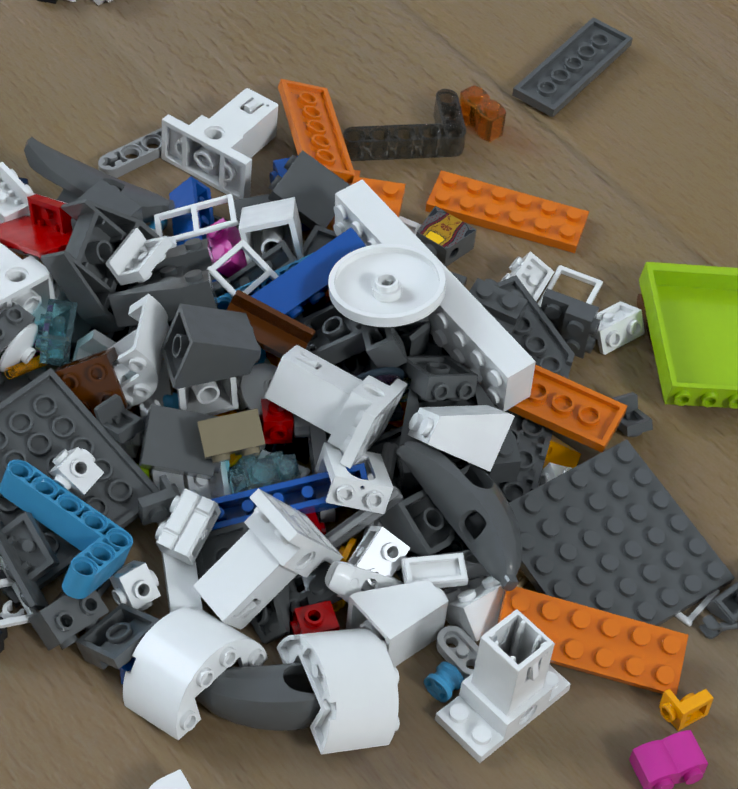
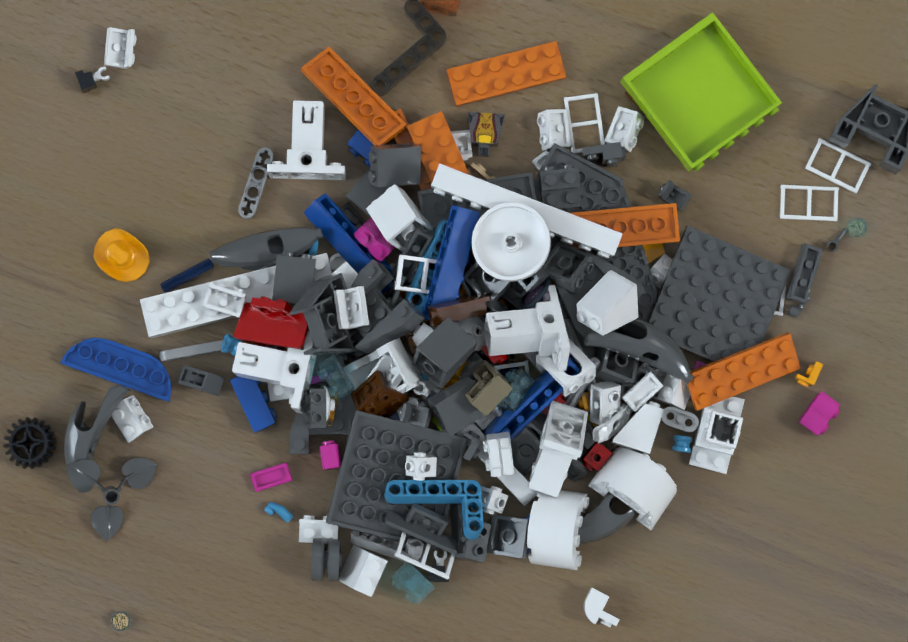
camera: 30 degrees left, 35 degrees up
white window [154,194,239,242] -> none

